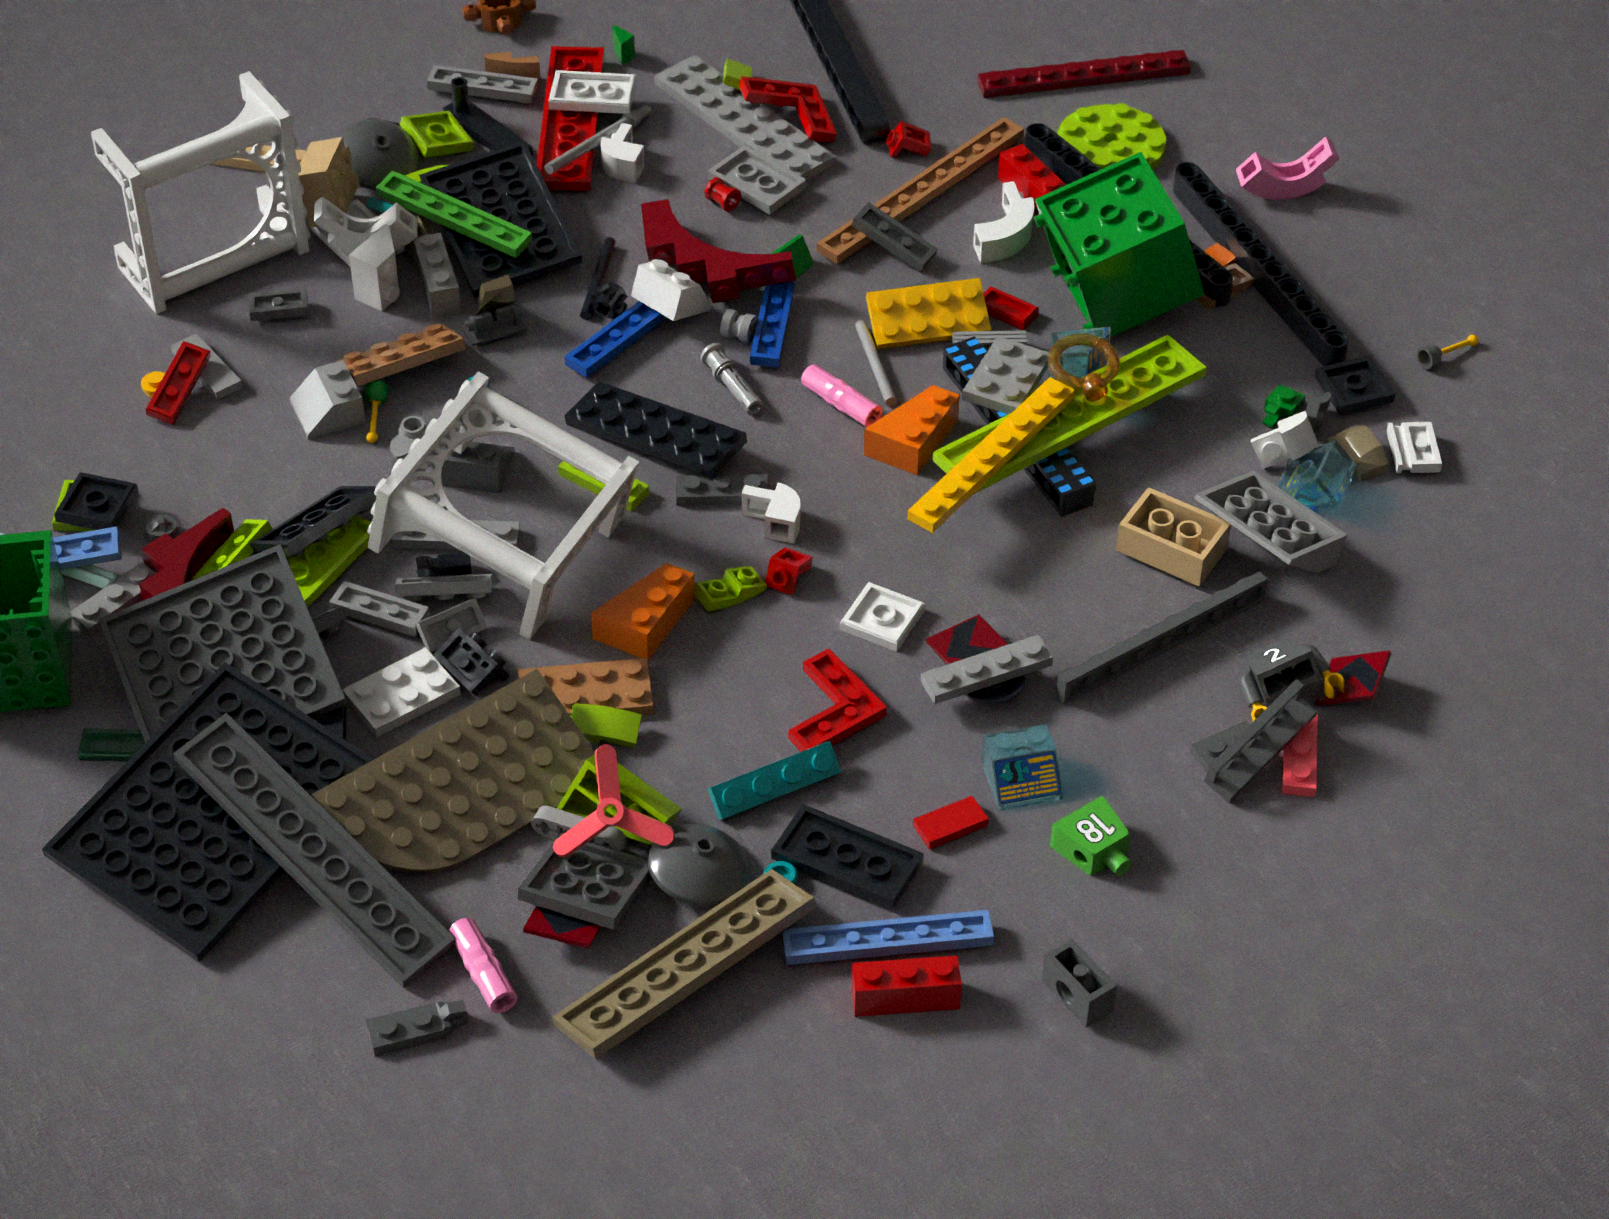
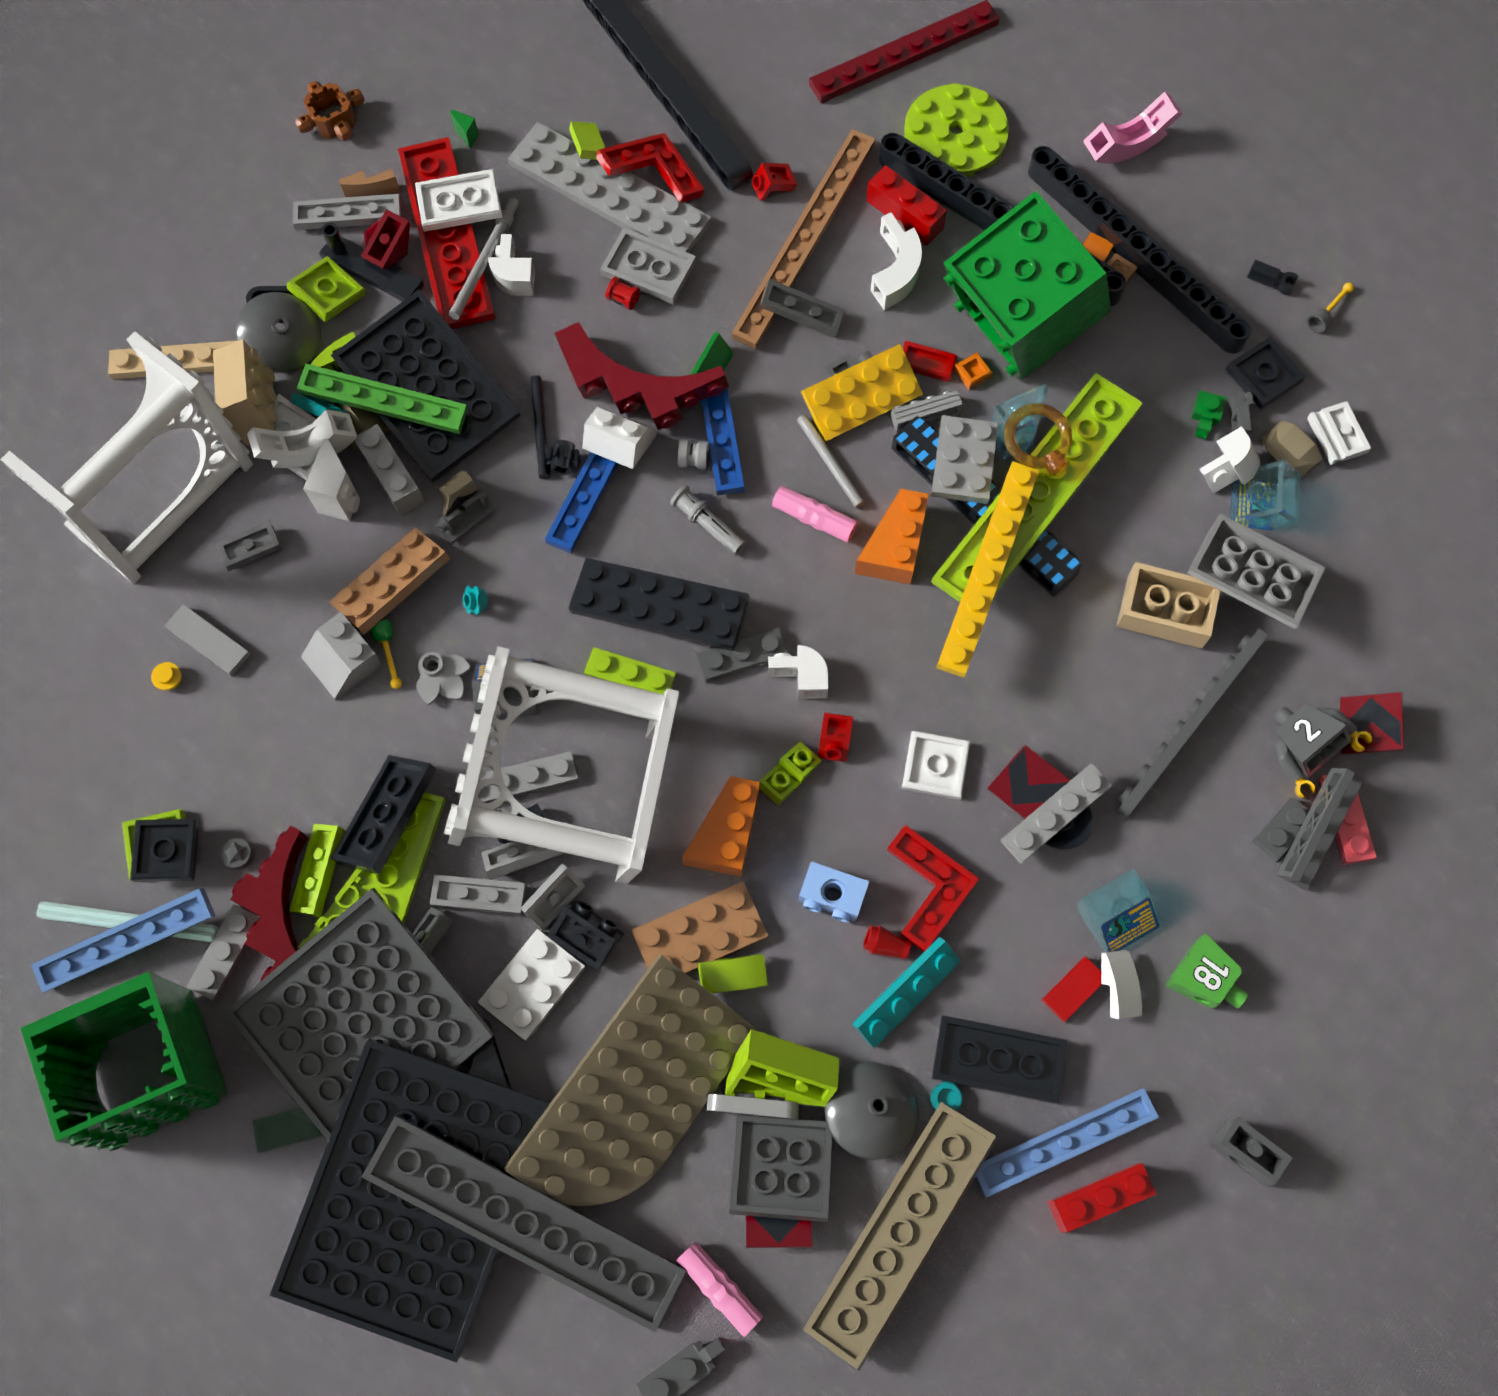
camera: 15 degrees left, 25 degrees up
red tile [145,341,211,425] -> none
coral piece [553,744,675,858] -> none
none -> dark red slope [361,209,410,270]
none -> light blue brick [798,862,869,923]
none -> red cone [863,925,911,960]
none -> orange tile [954,352,993,390]
none -> white slope [1101,950,1142,1019]
none -> black bar [1247,259,1299,295]

